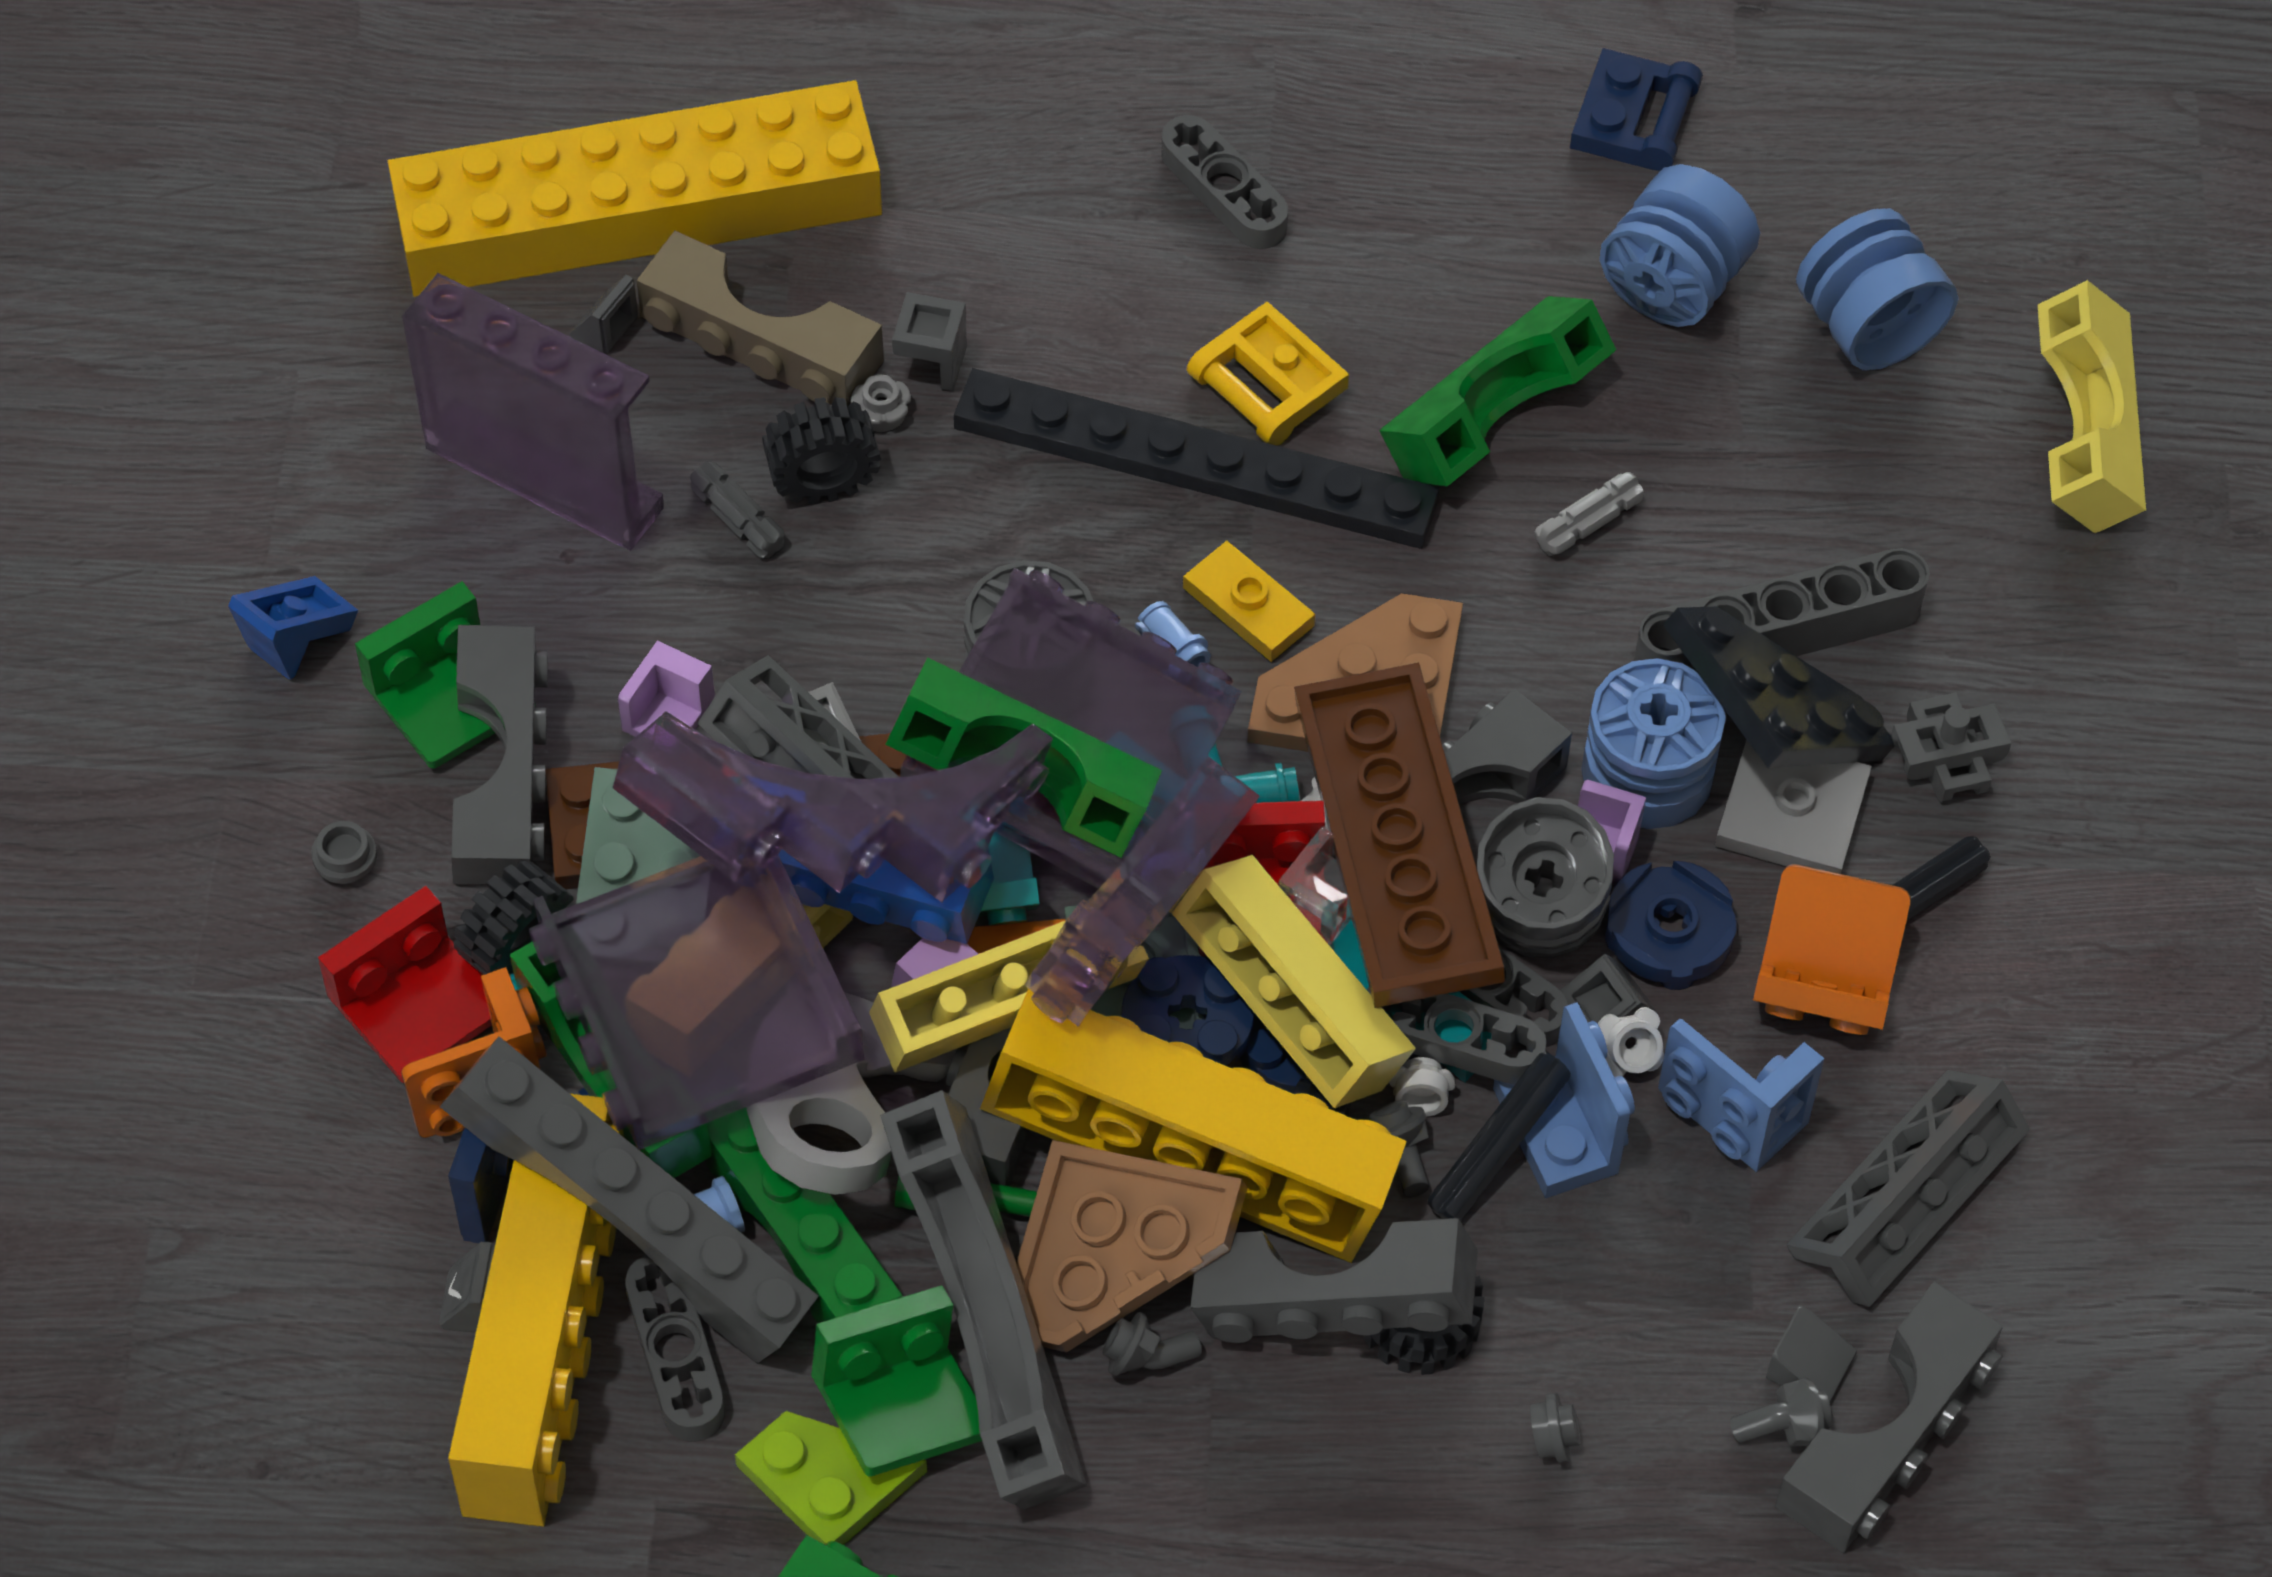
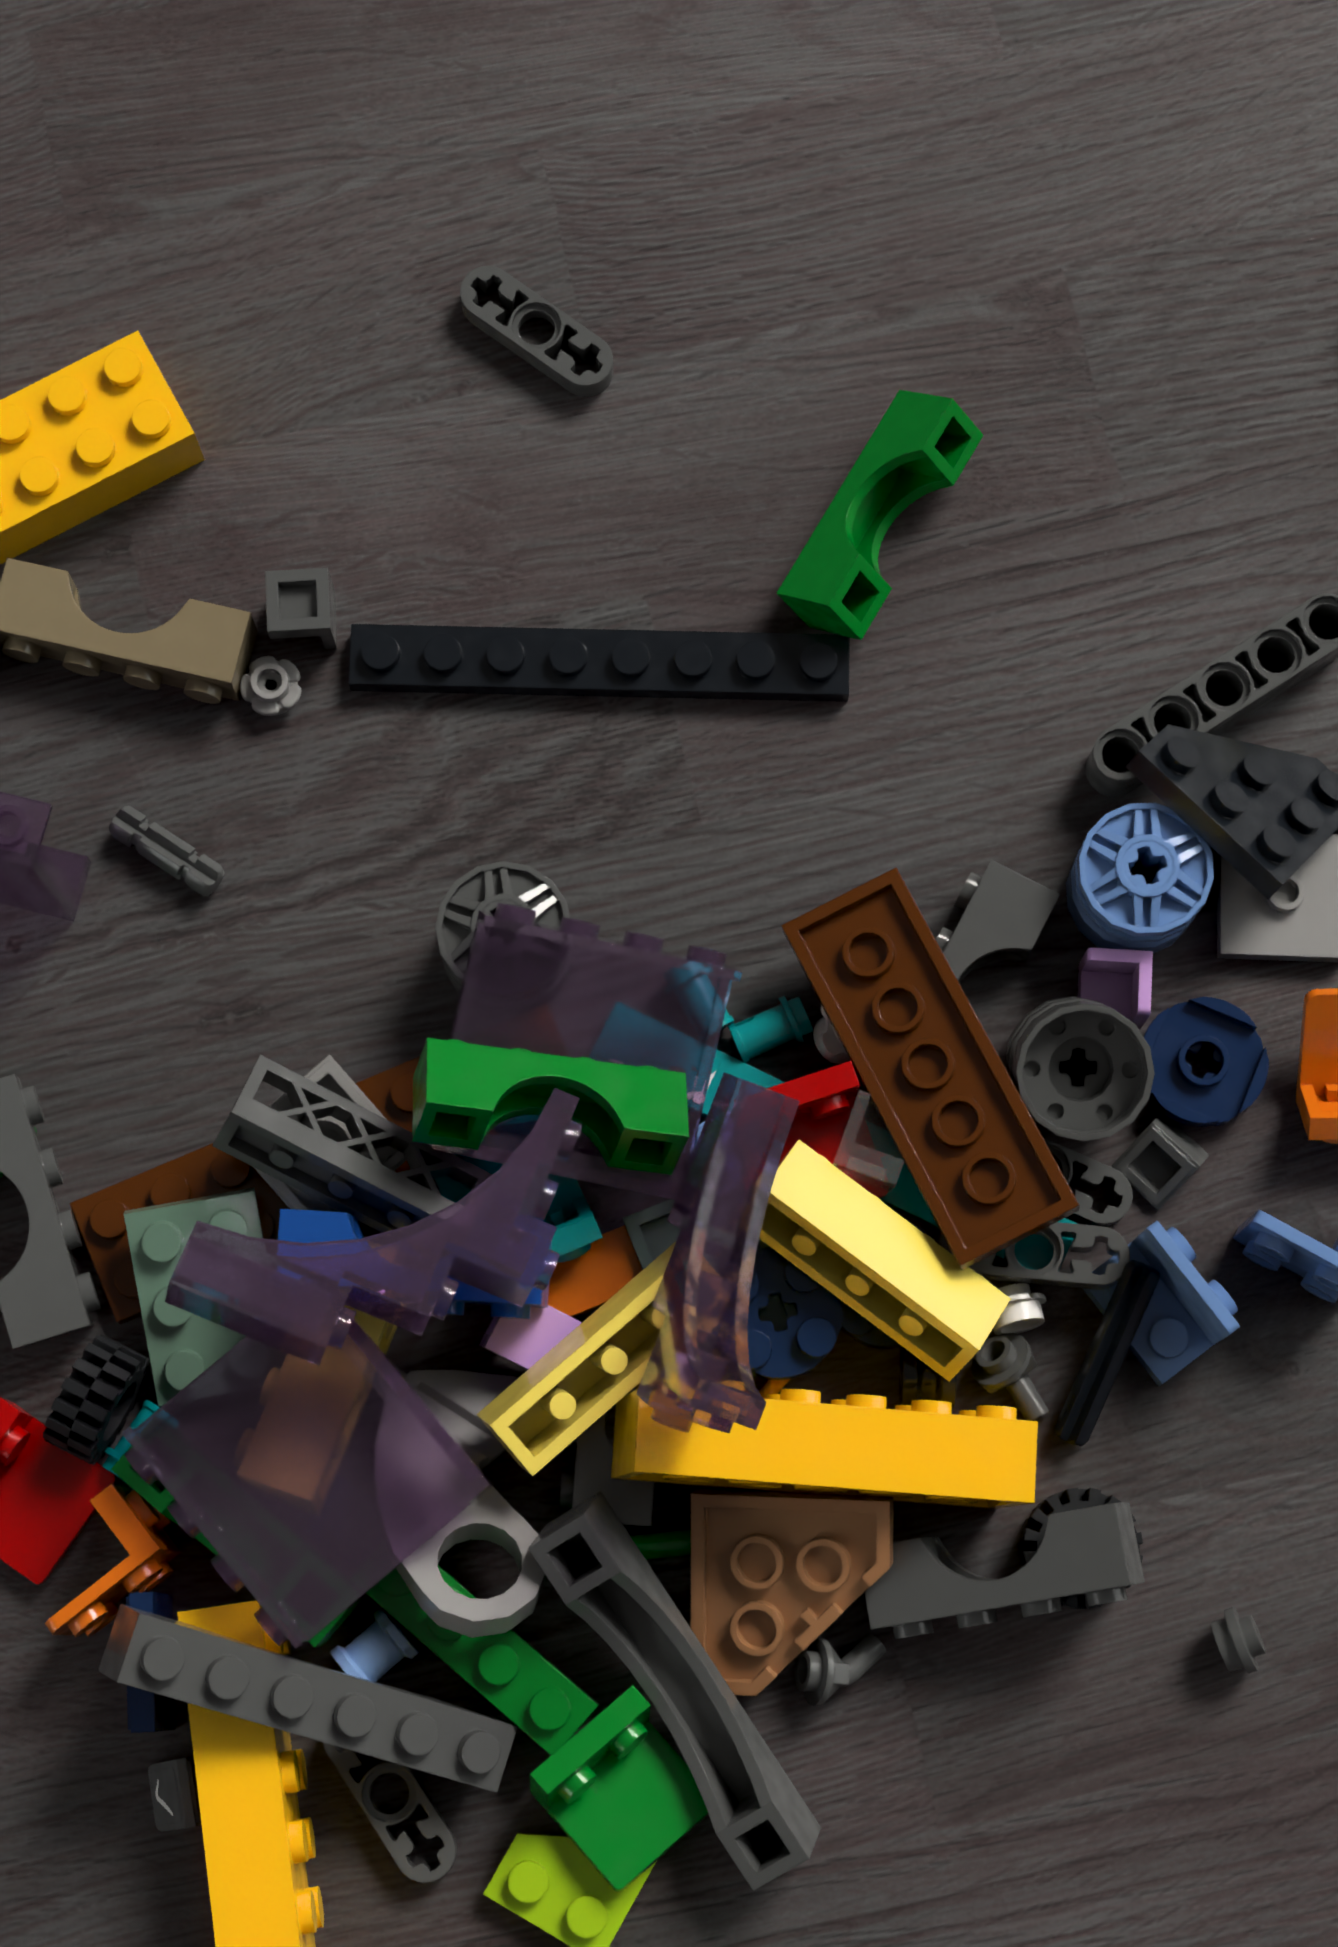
camera: 15 degrees left, 20 degrees up
lavender panel [618,640,715,754] -> none
black tyre [762,397,881,504] -> none
light blue pin [1135,601,1211,680] -> none
yellow plate [1183,541,1315,662] -> none
yellow plate [1186,301,1349,446] -> none
medium nougat plate [1247,593,1463,752] -> none
light grey axle [1535,472,1644,556] -> none
dark blue plate [1570,48,1703,171] -> none
white plate [1598,1007,1664,1077] -> none
medium blue wheel [1599,164,1760,327] -> none
medium blue wheel [1796,208,1959,370] -> none

